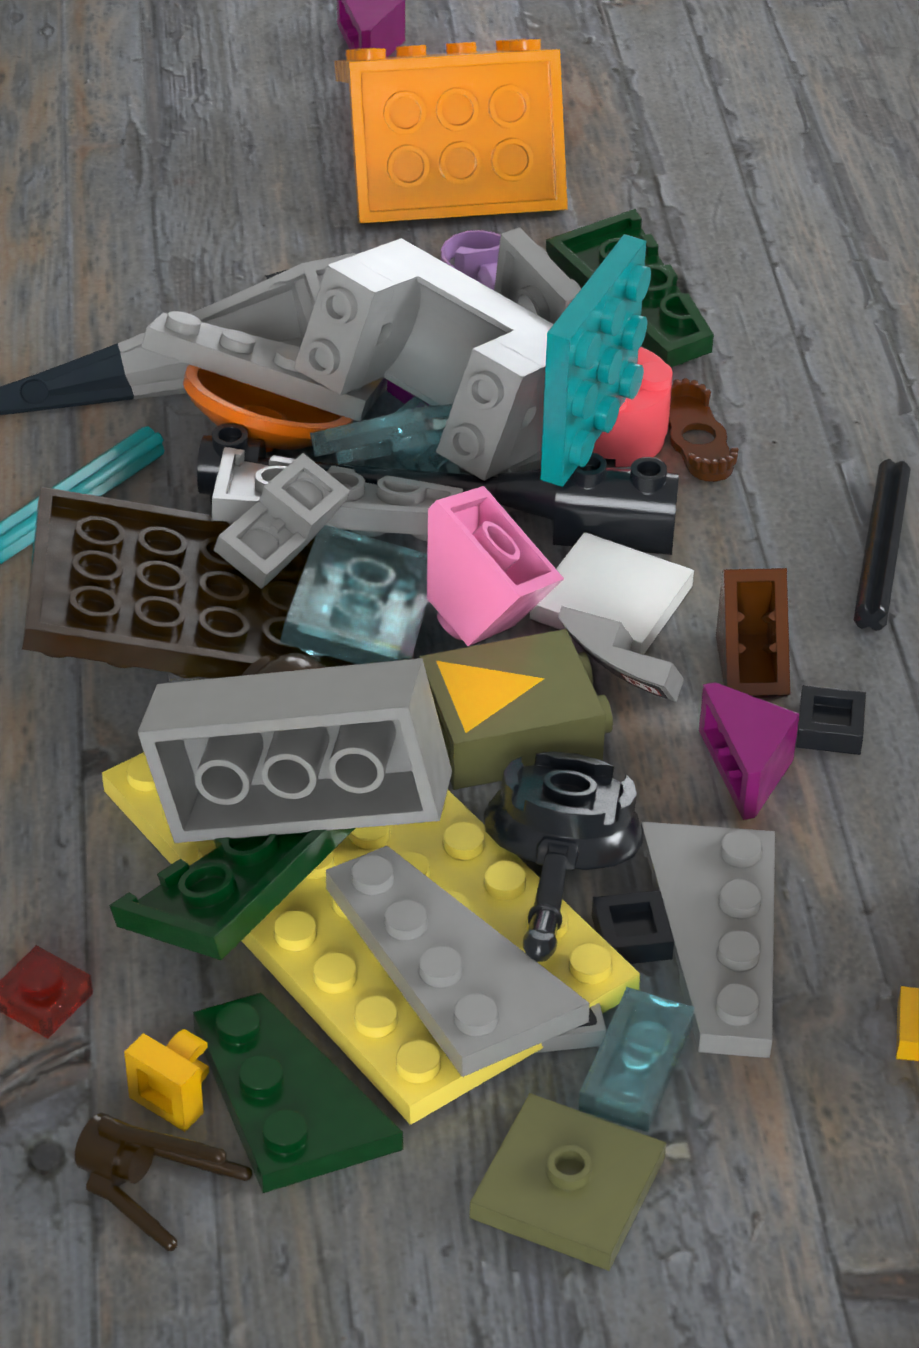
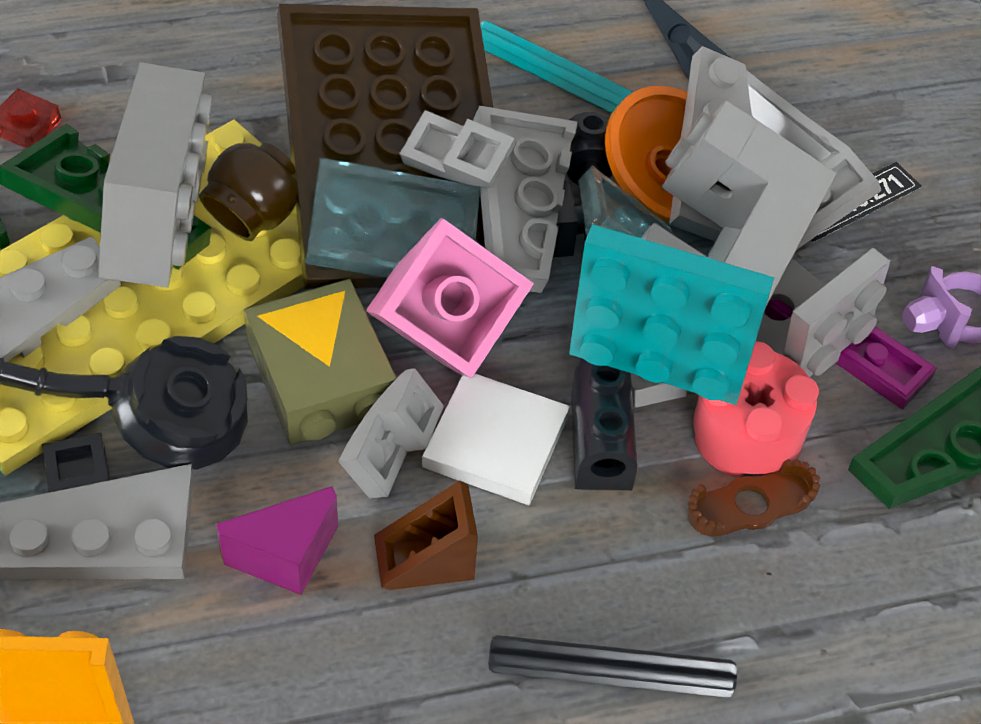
camera: 80 degrees right, 10 degrees up
black tile [796,685,866,755] -> none

